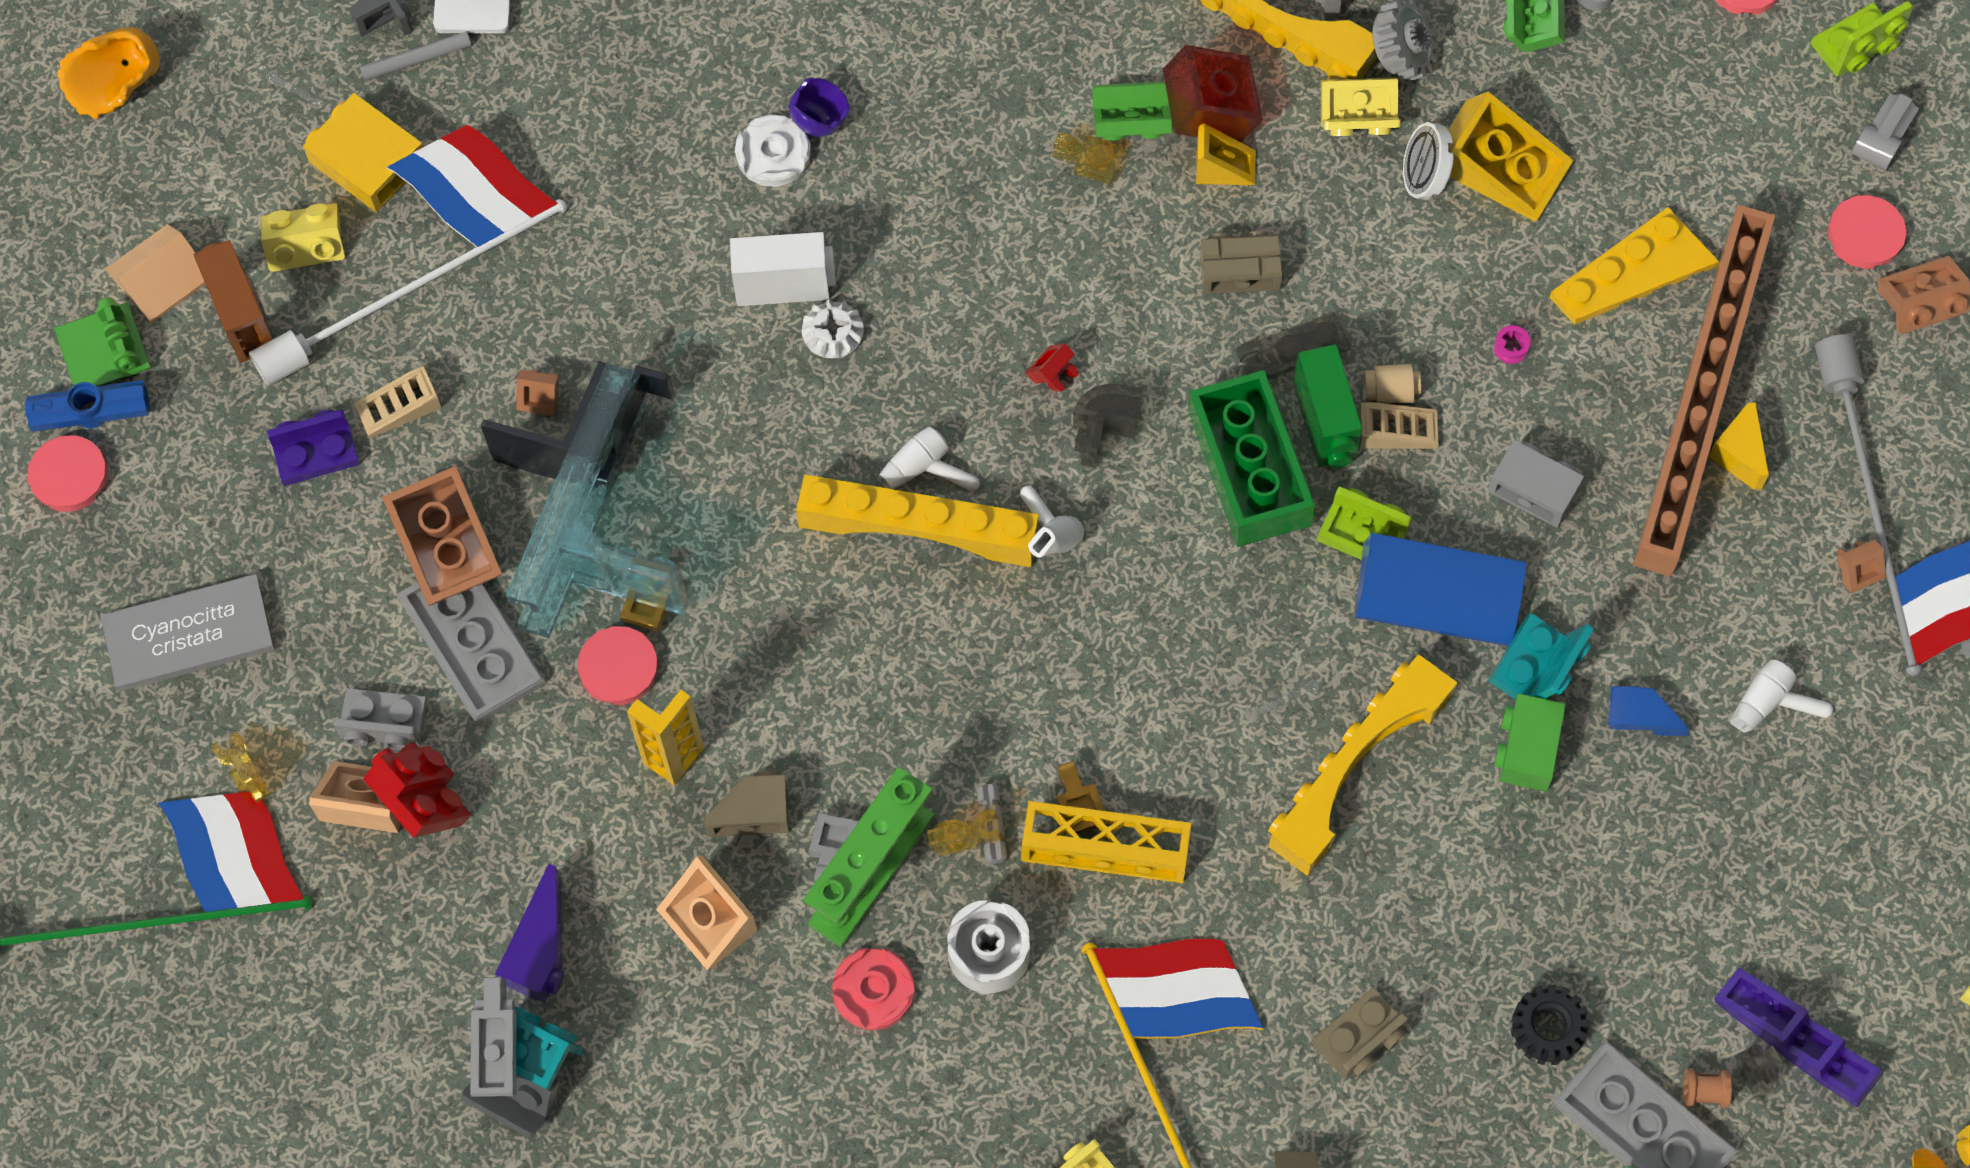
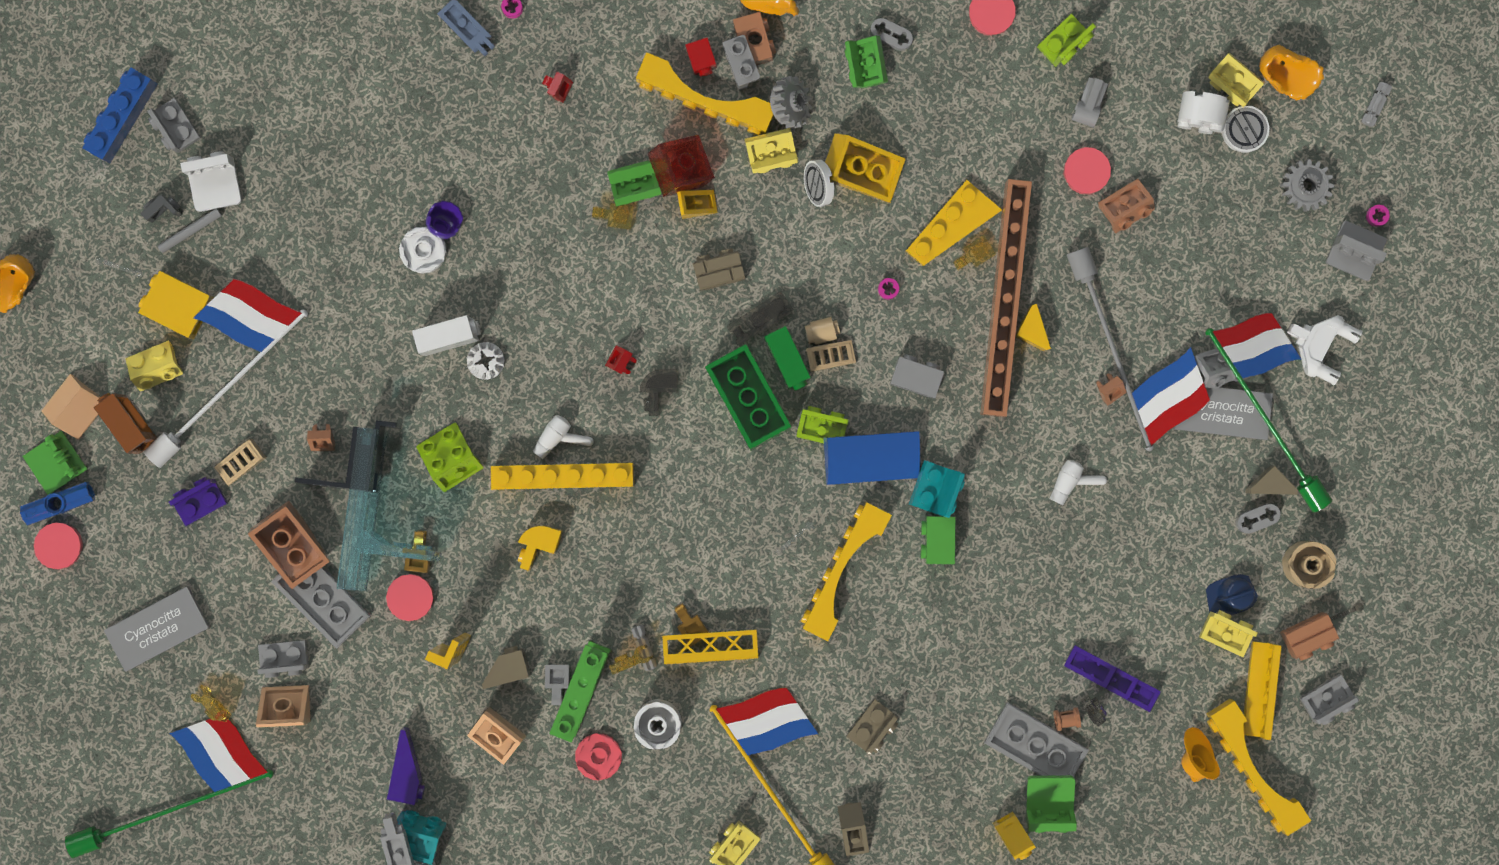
camera: 15 degrees left, 20 degrees up
red plate [363,742,471,838] -> none
white piece [1020,486,1084,557] -> none
black tyre [1511,984,1590,1065] -> none
blue slope [1608,686,1690,736] -> none
none -> lime bracket [416,423,484,492]
none -> yellow brick [518,526,563,571]
none -> clear yellow plate [953,235,996,270]

